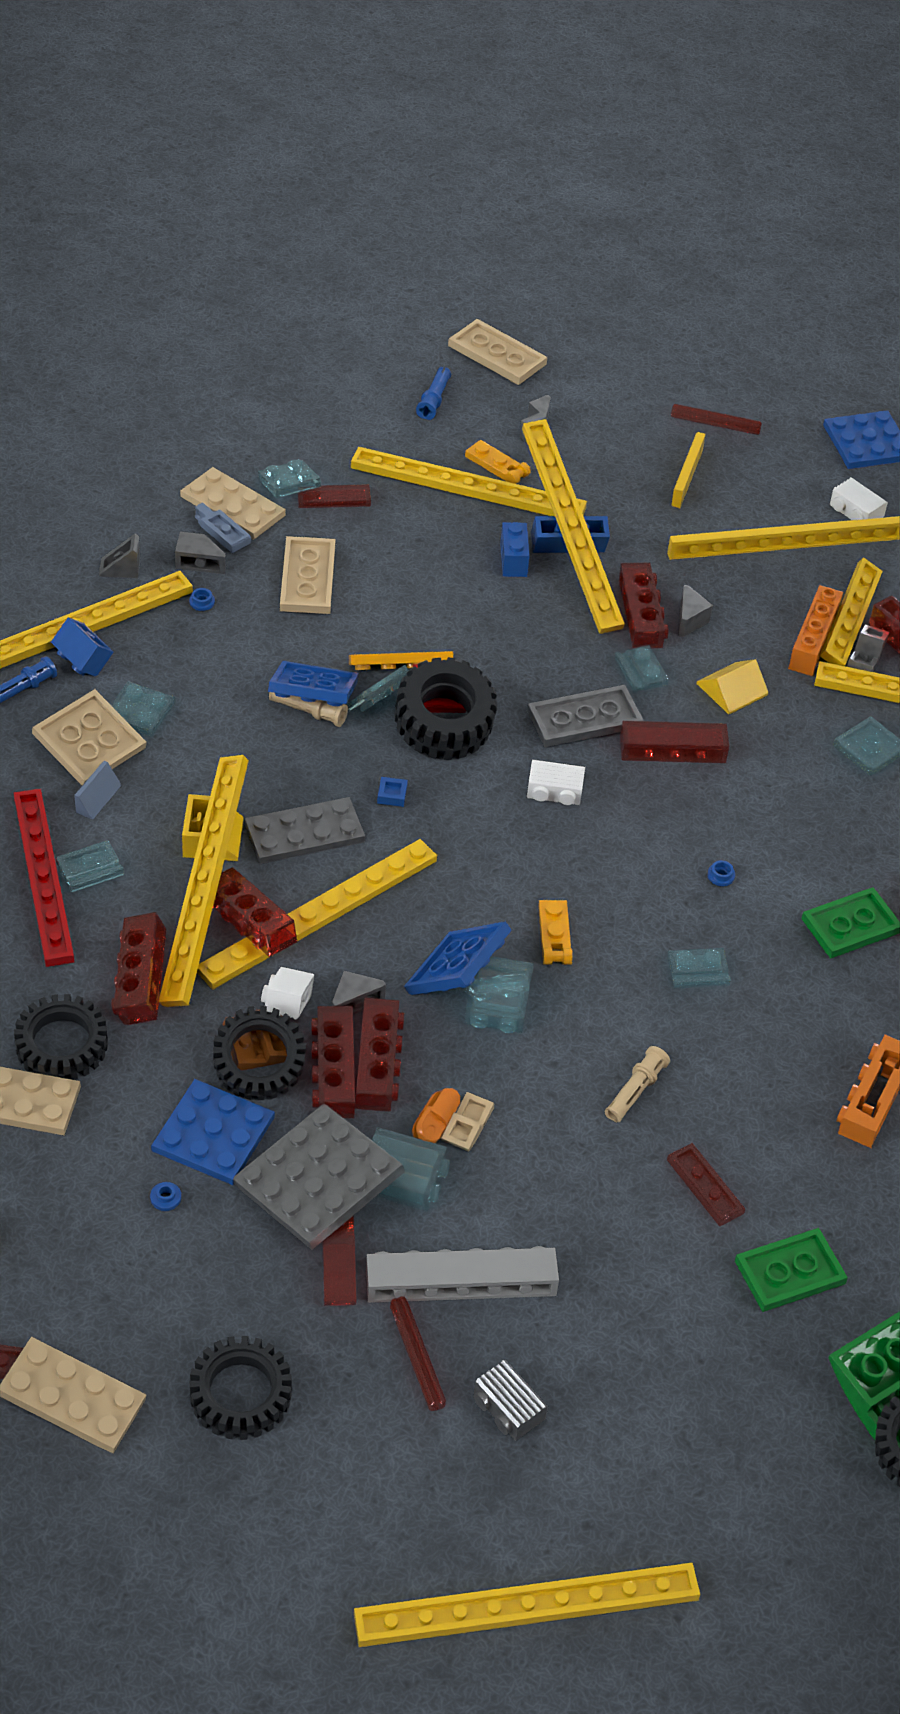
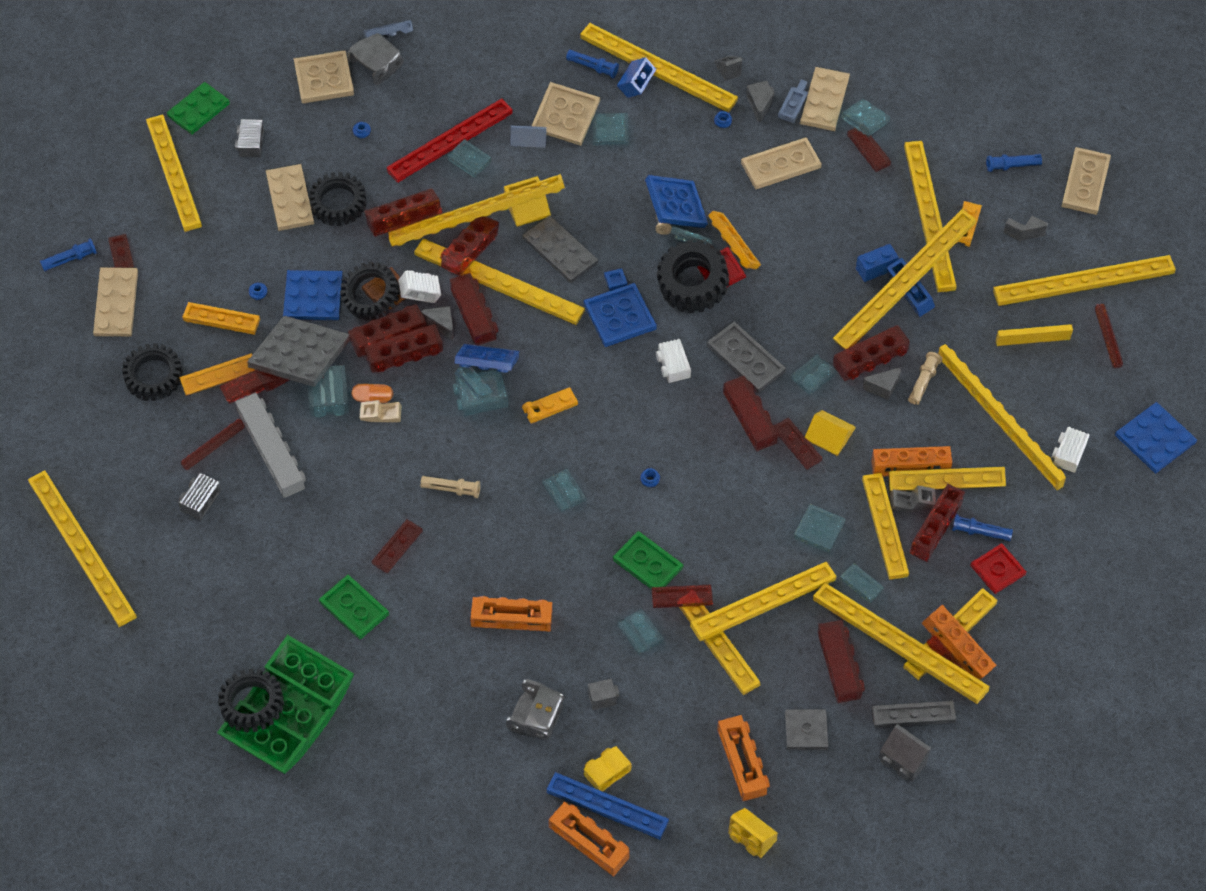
camera: 70 degrees right, 10 degrees up
none -> light orange plate [180,353,258,396]
none -> light orange plate [183,302,260,335]
none -> clear red brick [450,273,498,346]
none -> blue plate [583,283,657,347]
none -> clear red tile [773,418,822,470]
none -> tan pin [908,352,942,405]
none -> yellow plate [993,255,1176,306]

